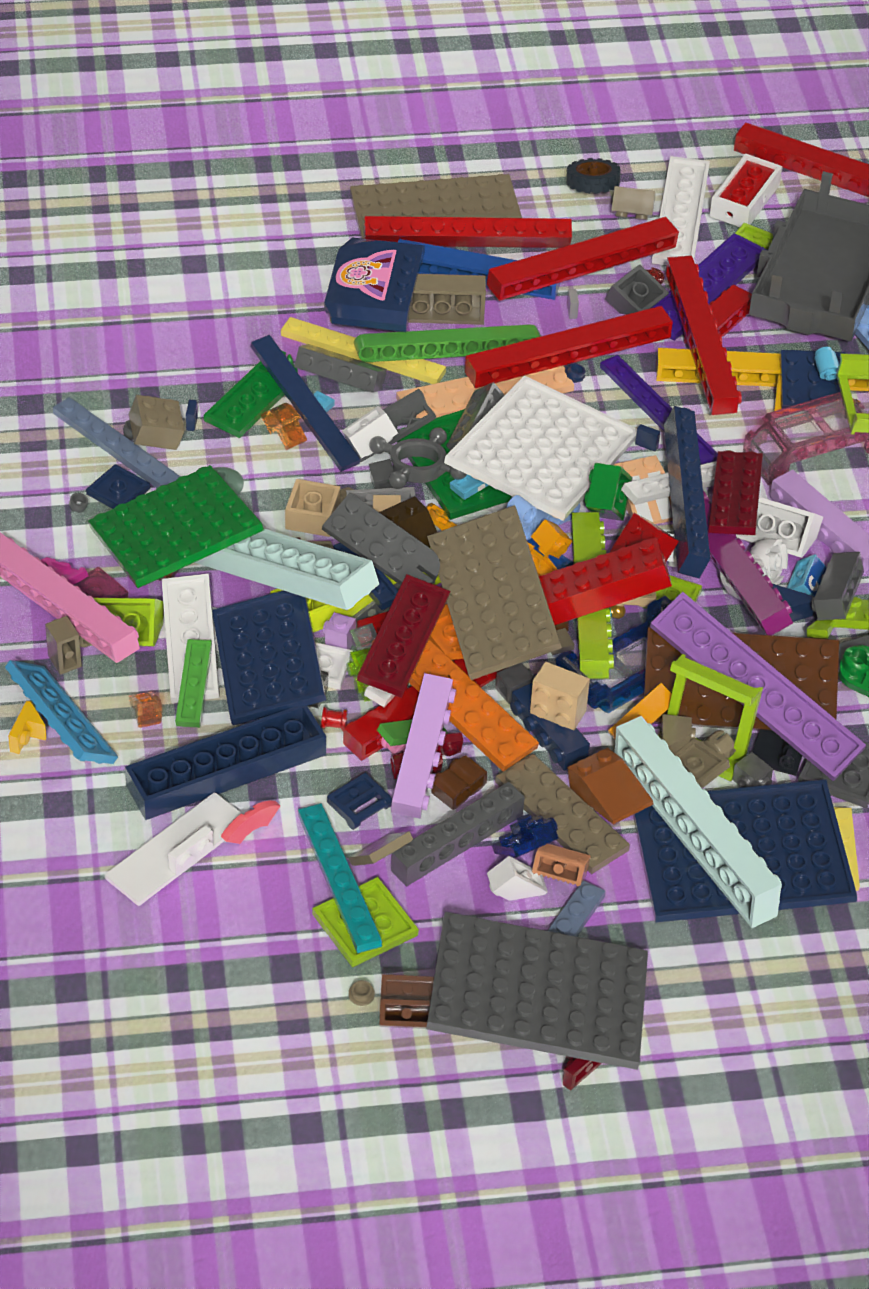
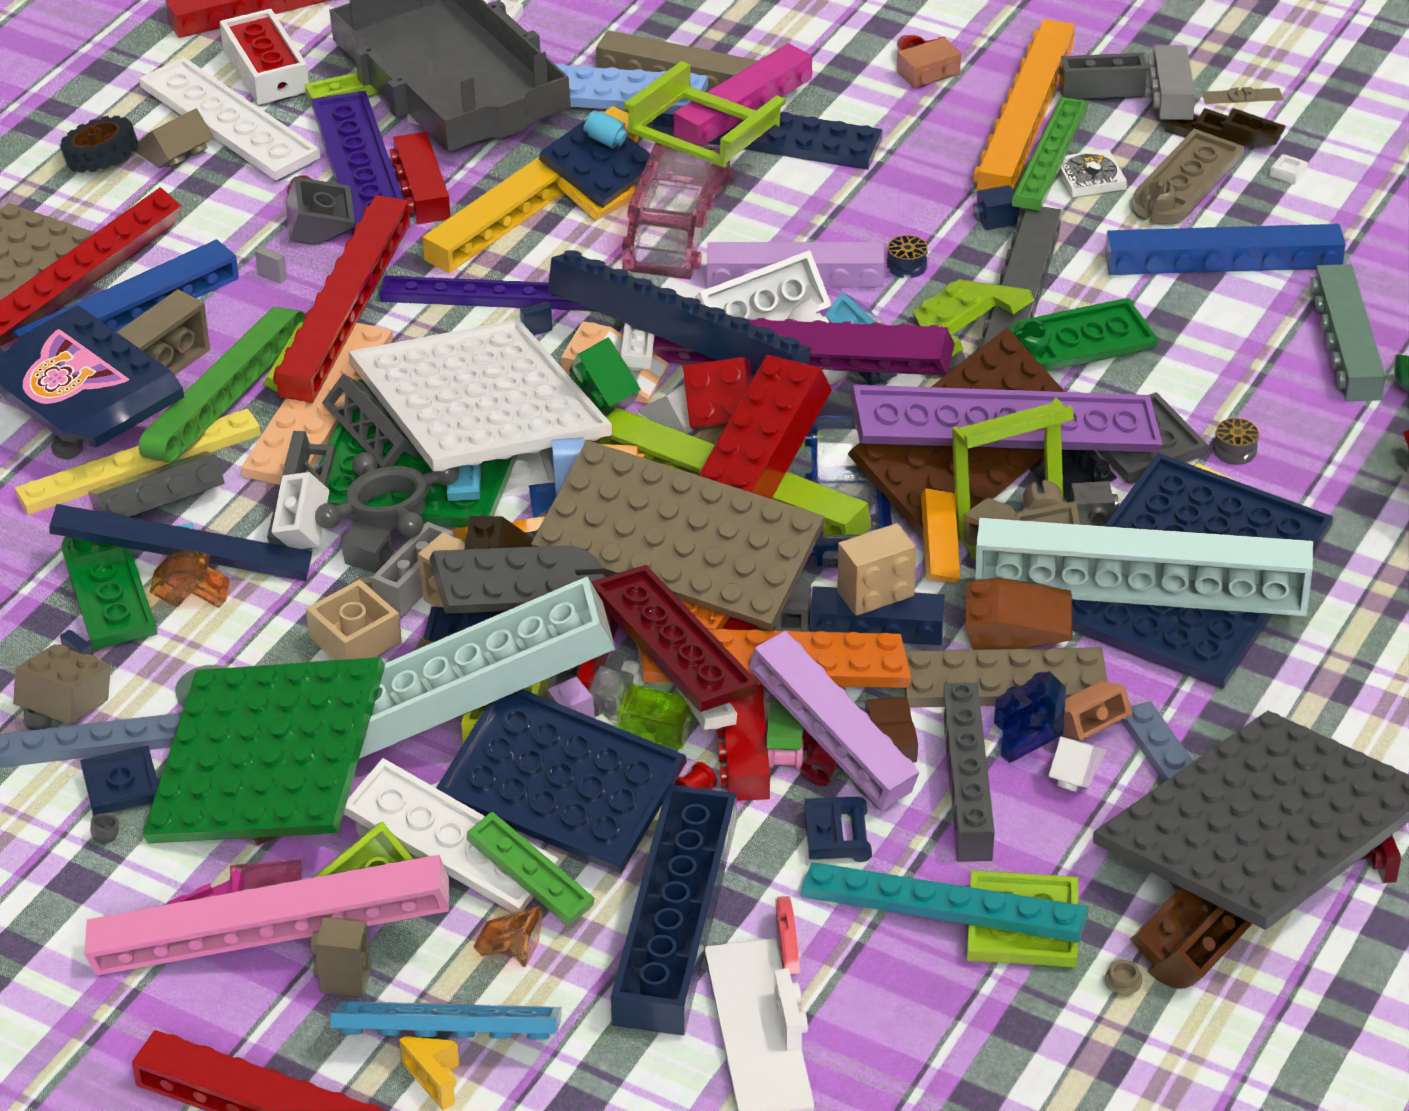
camera: 50 degrees left, 5 degrees down
dark tan tile [348,831,413,866] -> none
red brick [486,217,679,301] -> none
dark blue plate [565,363,586,383] -> none
red brick [666,255,742,415] -> none
dark red plate [709,450,763,535] -> none
dark grey brick [812,552,864,620] -> none

